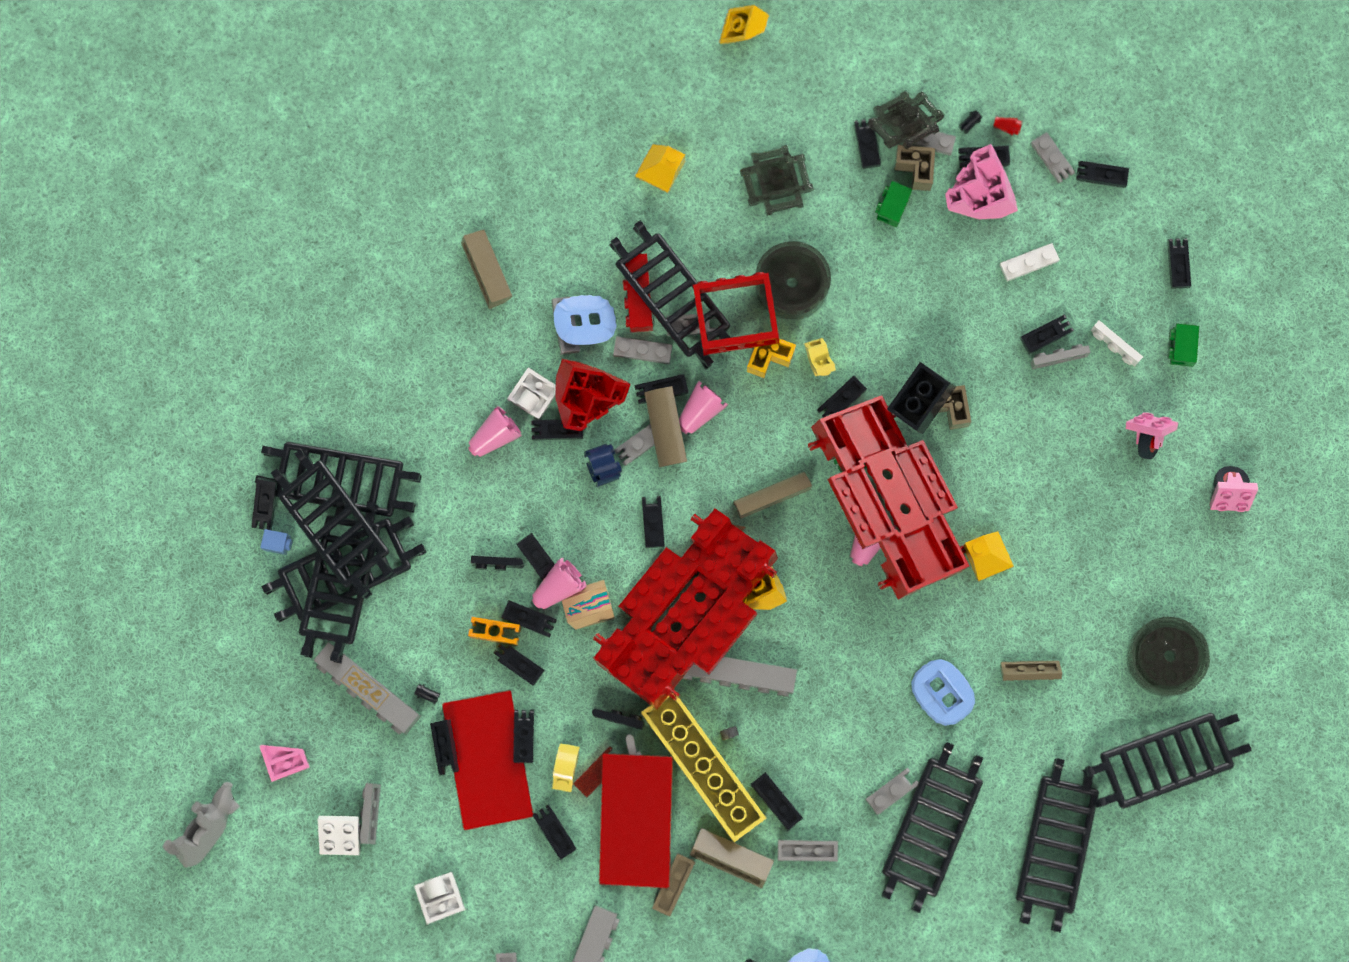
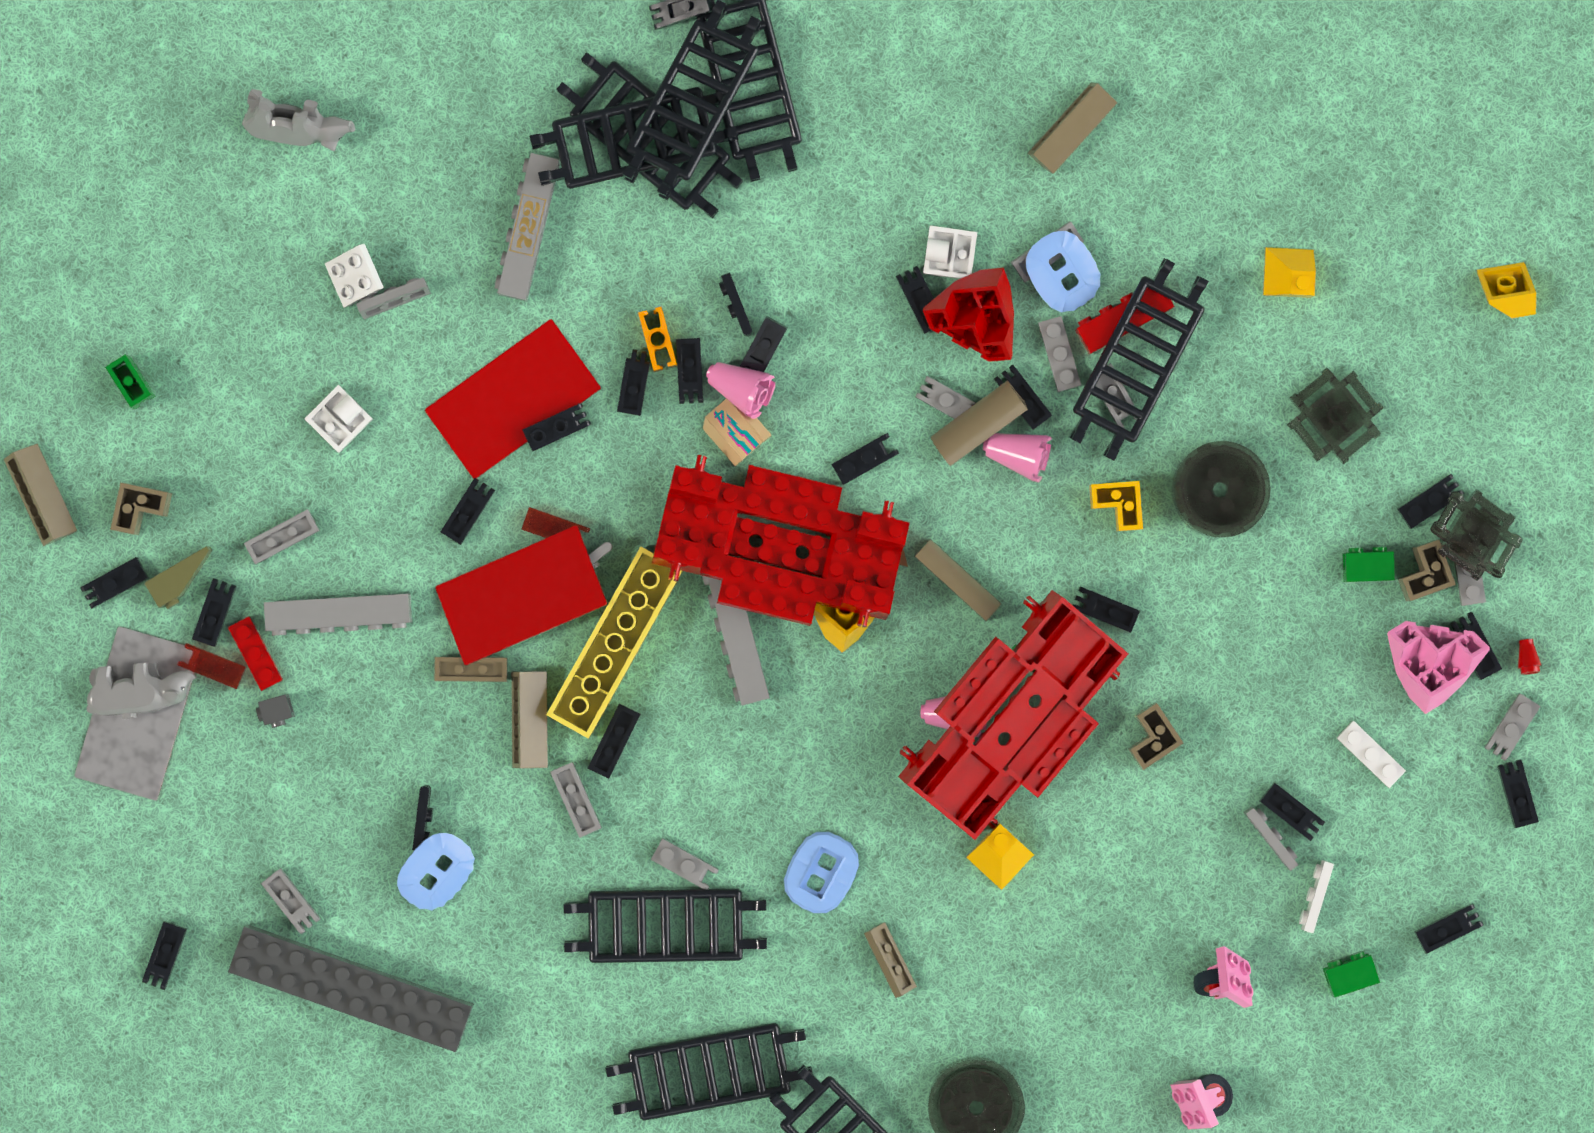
camera: 60 degrees right, 10 degrees up
bright pink wing [259,745,310,782] -> none
medium blue brick [260,529,292,555] -> none
black pin [414,684,441,704] -> none
black hinge [430,719,459,776] -> none
bright pink cone [468,406,522,457] -> none
light yellow brick [552,743,580,792] -> none
dark blue brick [584,444,622,487] -> none
black hinge [592,709,645,730] -> none
red window [693,272,779,355] -> none
dark grey axle [720,726,739,741] -> none
light yellow brick [804,338,836,377] -> none
black brick [887,362,956,434] -> none
black pin [959,110,982,134] -> none

